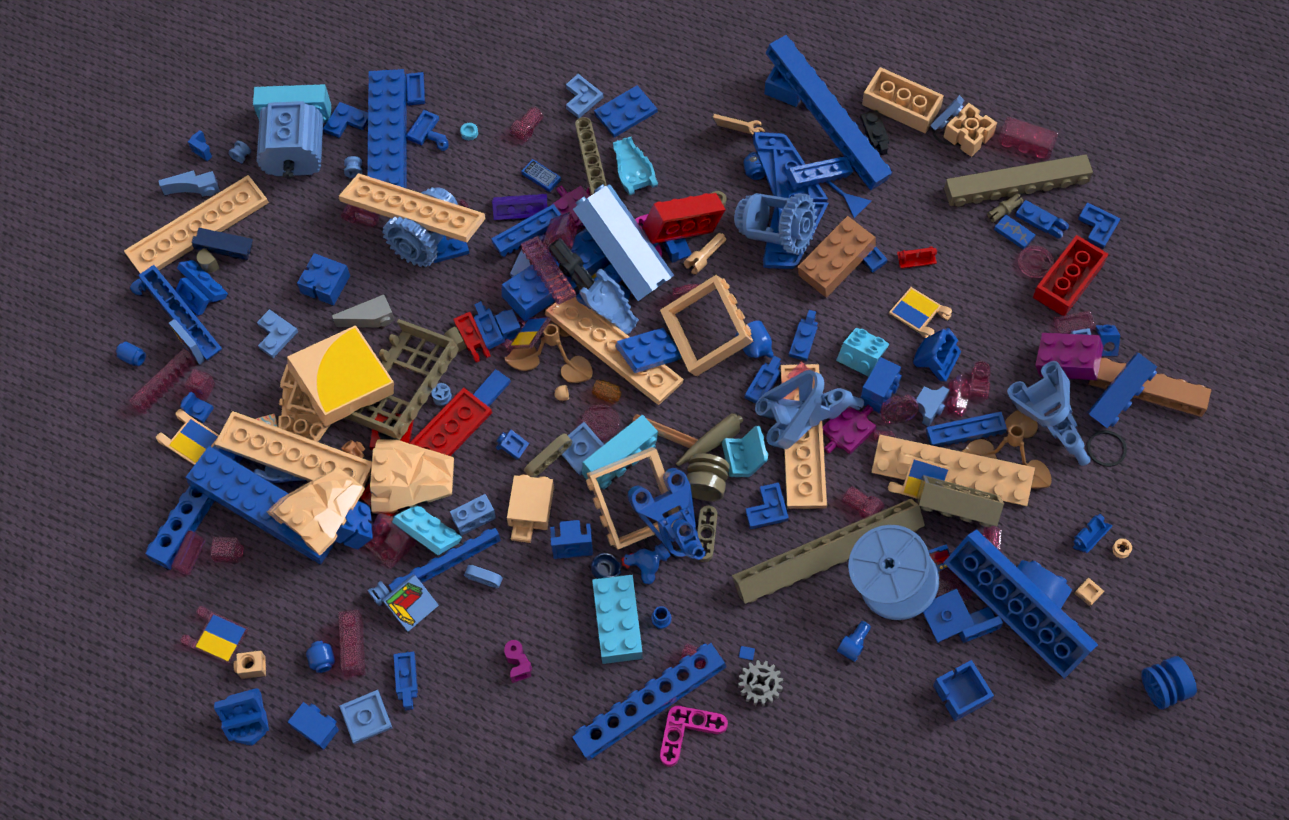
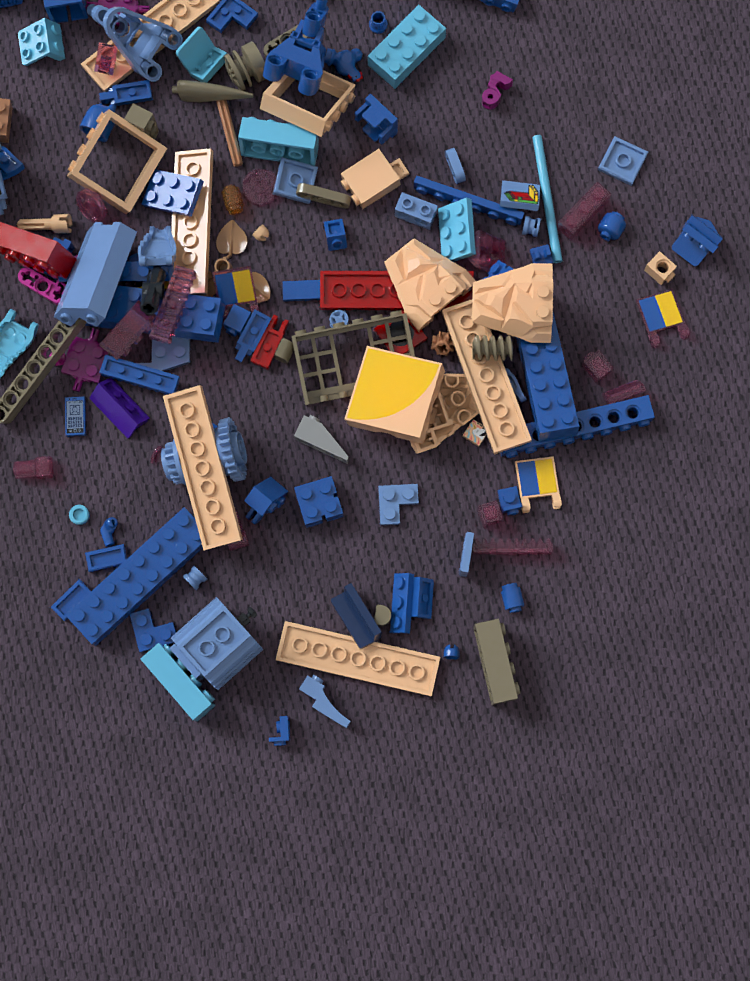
camera: 130 degrees left, 15 degrees up
blue slope [139,265,222,360] -> none
medium blue wheel [228,141,251,163] -> none
blue brick [288,702,339,750] -> none
blue hinge [394,652,418,710] -> none
dark blue hair [591,553,621,579] -> none
blue hinge [789,310,818,361] -> none
none -> dark tan brick [124,103,159,139]
none -> blue brick [244,477,288,525]
none -> dark tan piece [472,335,513,361]
none -> dark tan brick [473,619,520,706]
none -> blue tile [530,245,553,264]
none -> medium azure piece [532,135,563,263]

